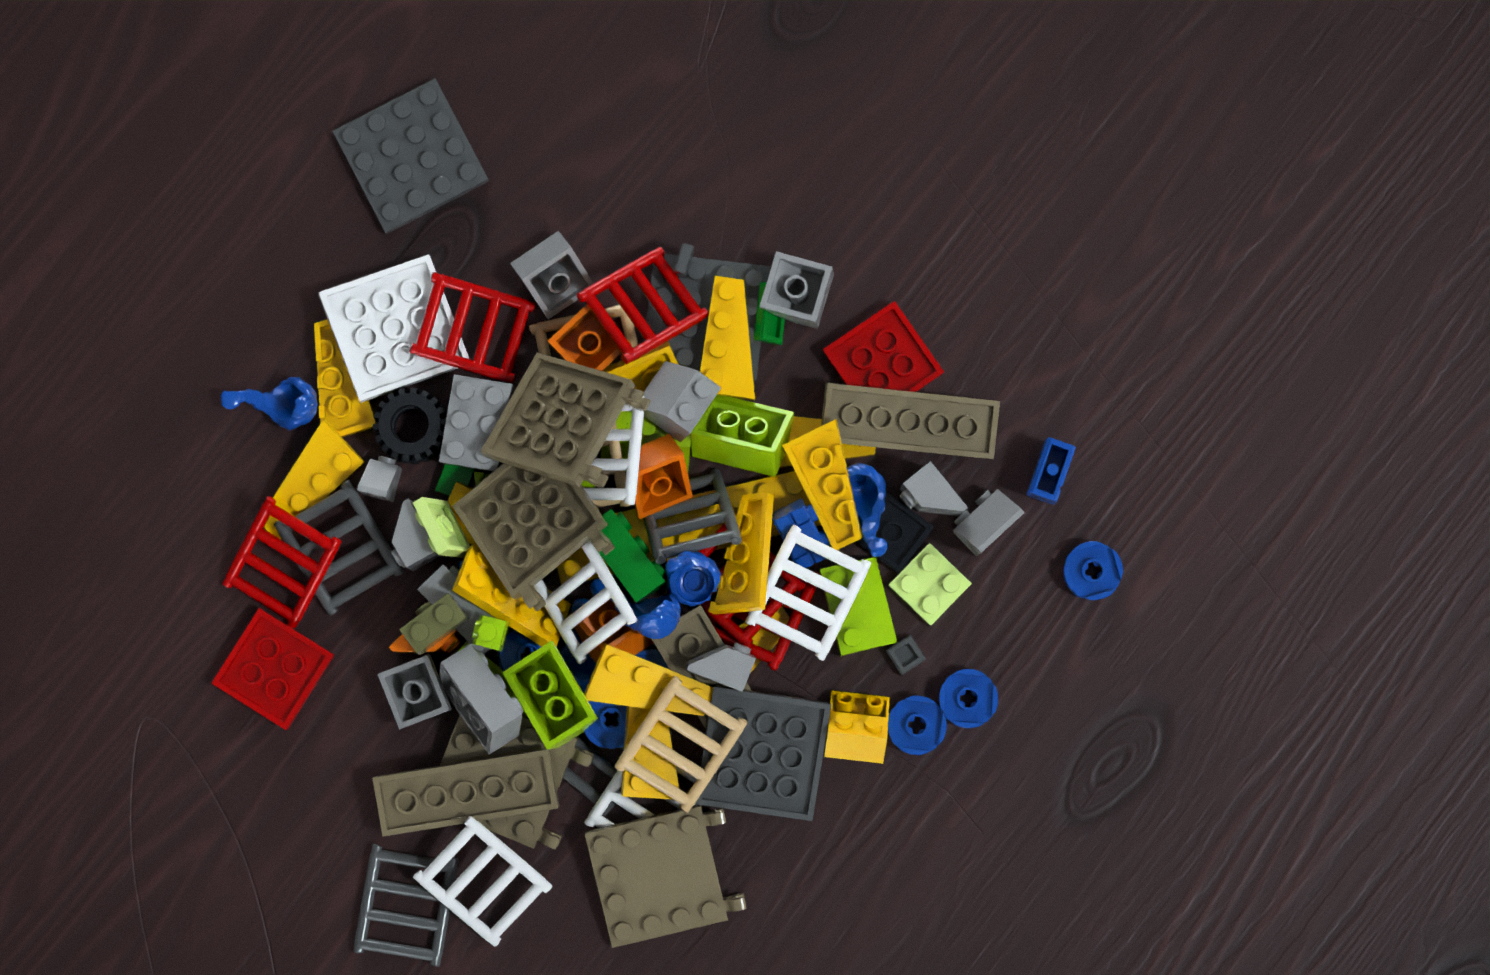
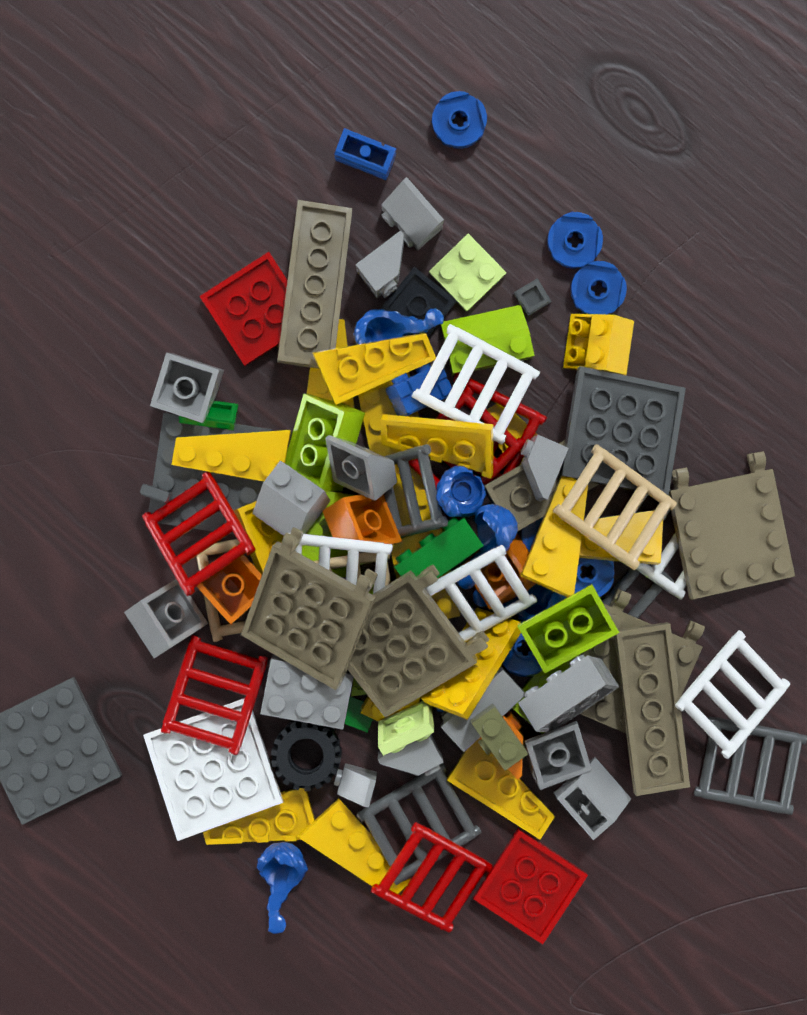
camera: 85 degrees left, 5 degrees up
lime brick [472,615,509,652] -> none
none -> light grey slope [325,435,397,501]
none -> yellow wing [447,739,555,839]
none -> light grey slope [553,757,631,840]

